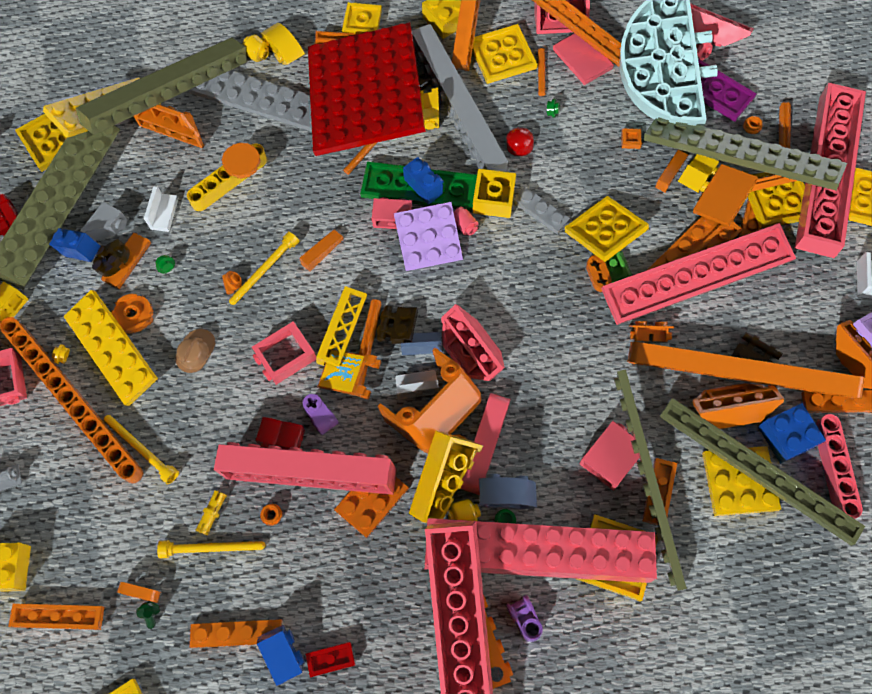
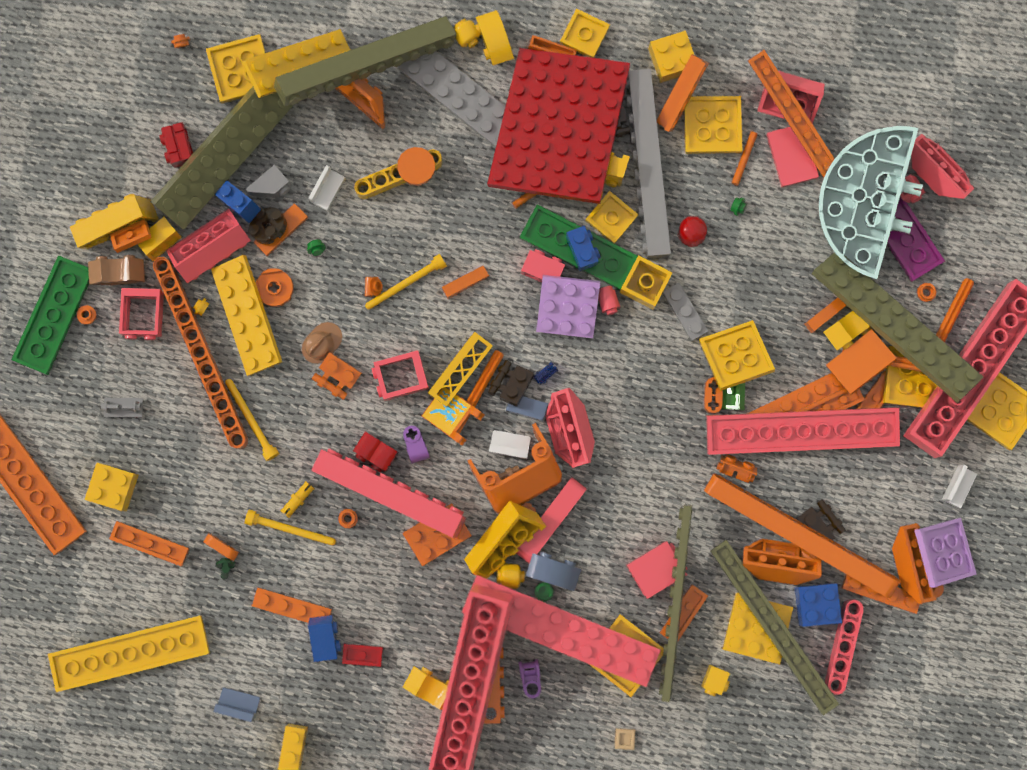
camera: 15 degrees right, 15 degrees up
orange plate [621,128,642,149] -> none
none -> coral slope [166,209,251,283]
none -> orange plate [311,352,362,400]
none -> yellow brick [403,666,449,710]
none -> clear blue pin [533,362,558,385]
none -> yellow plate [585,191,639,244]
none -> tan tile [614,728,635,750]
none -> yellow brick [701,664,730,697]

